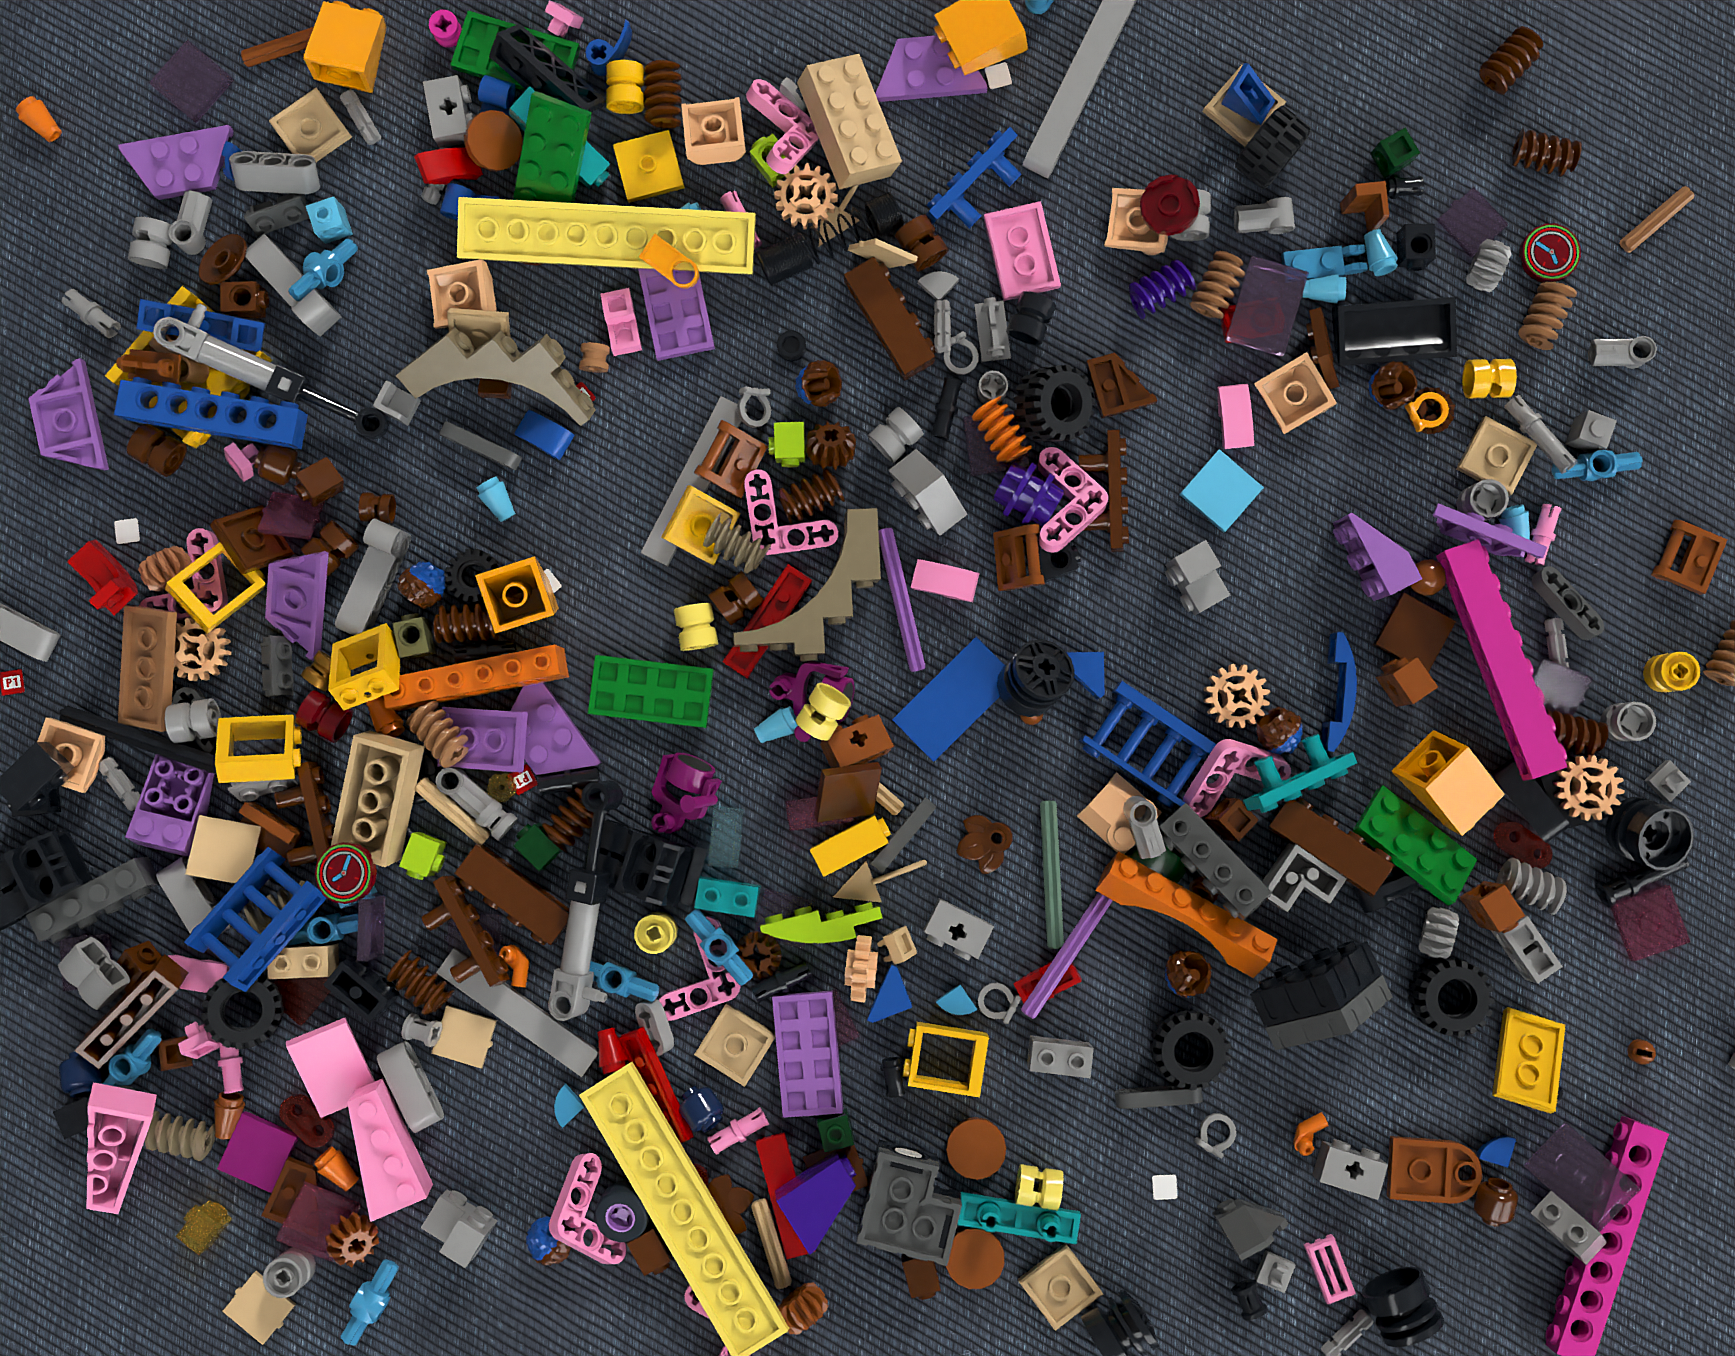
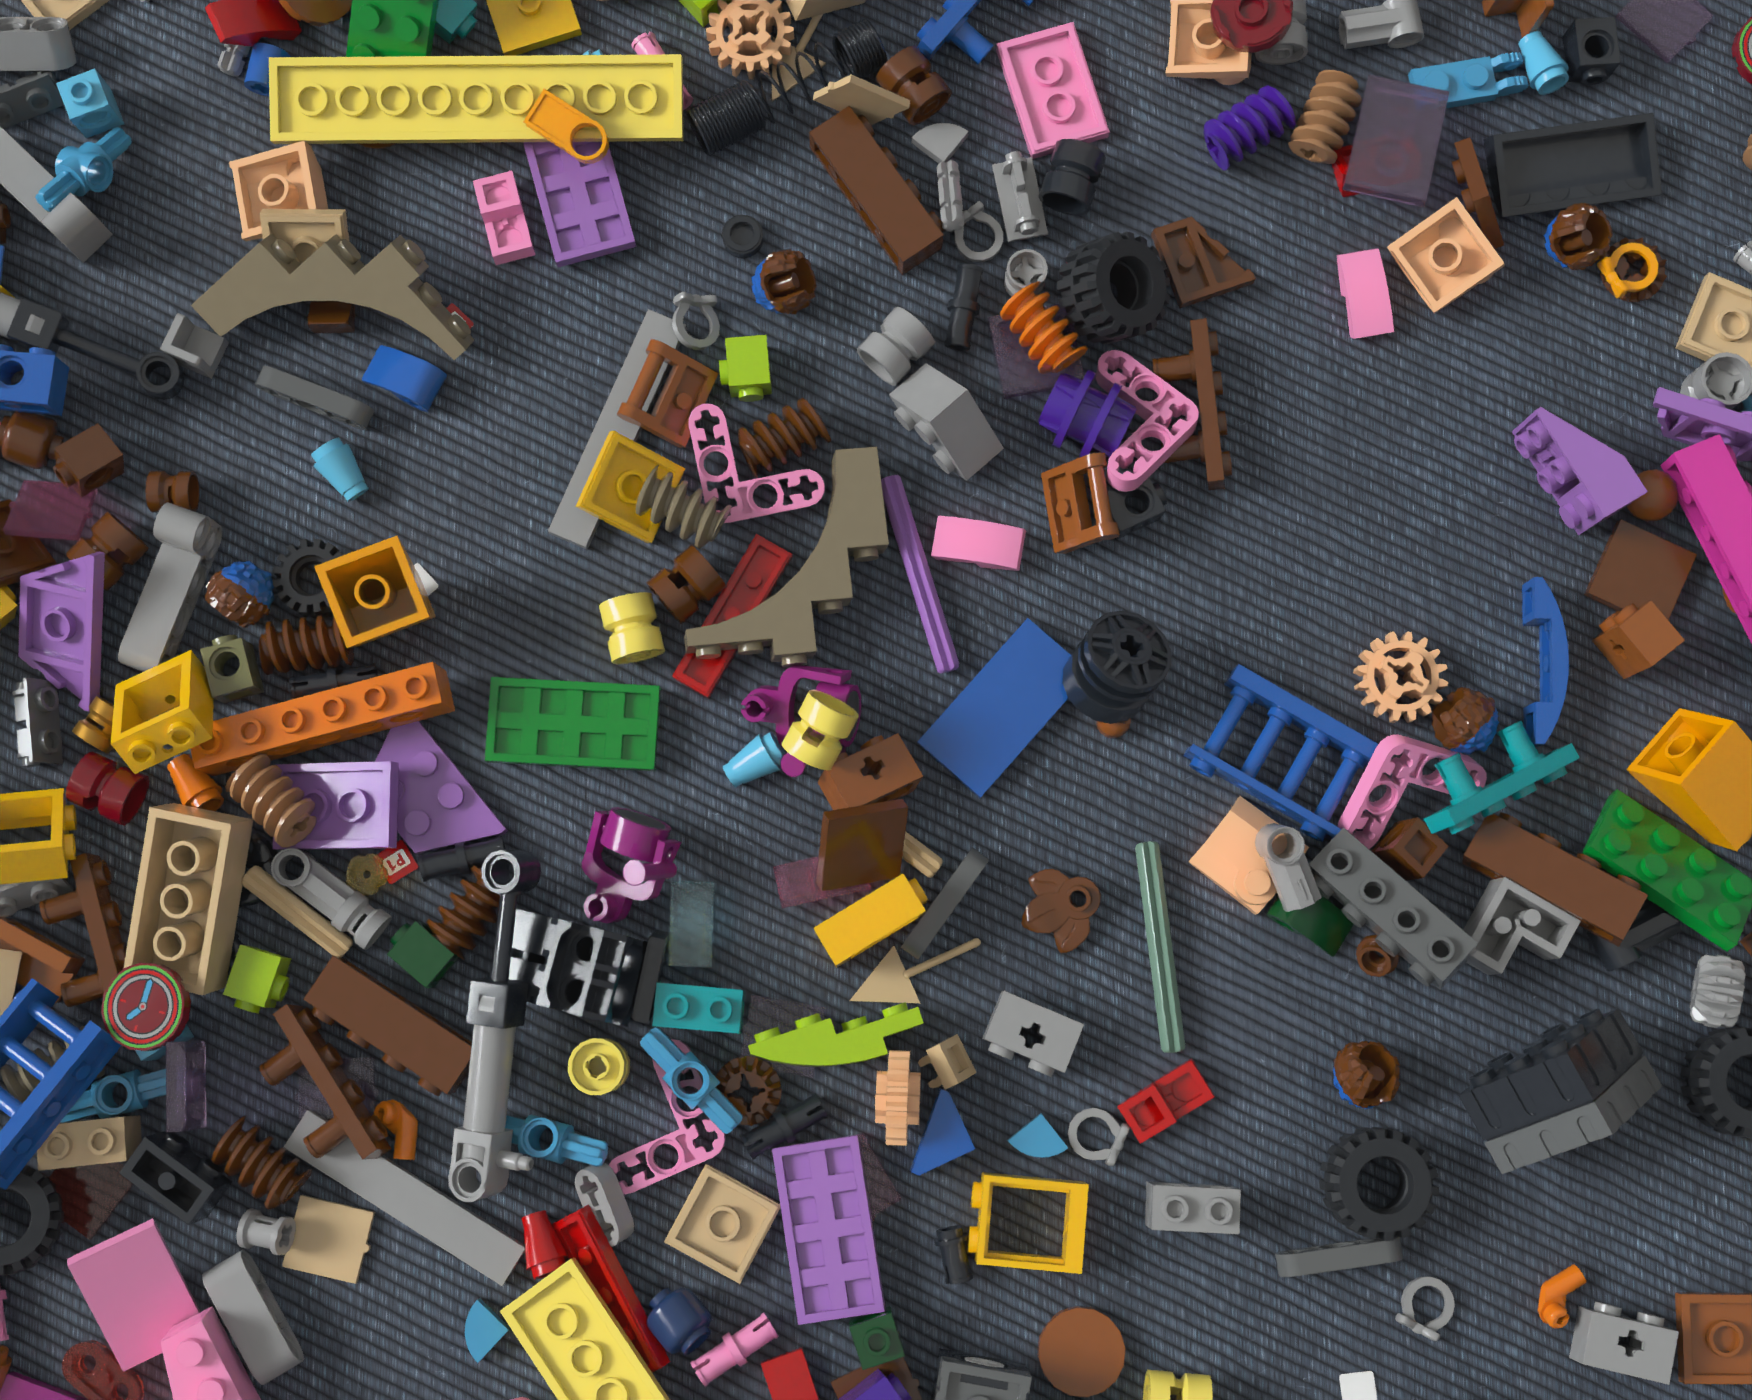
camera: 10 degrees left, 5 degrees down
medium nougat wheel [579,342,610,373] -> none
reddish brown gear [806,420,856,470] -> none
medium lavender axle [1021,892,1113,1019] -> none
blue slope [1066,652,1105,700] -> none
orange arch [1095,851,1277,978] -> none
light grey brick [1165,540,1230,616] -> none
medium azure tile [1179,449,1264,533] -> none
medium azure cone [1302,274,1346,304] -> none
yellow wheel [1462,359,1517,398] -> none
light grey gear [1466,239,1511,292] -> none

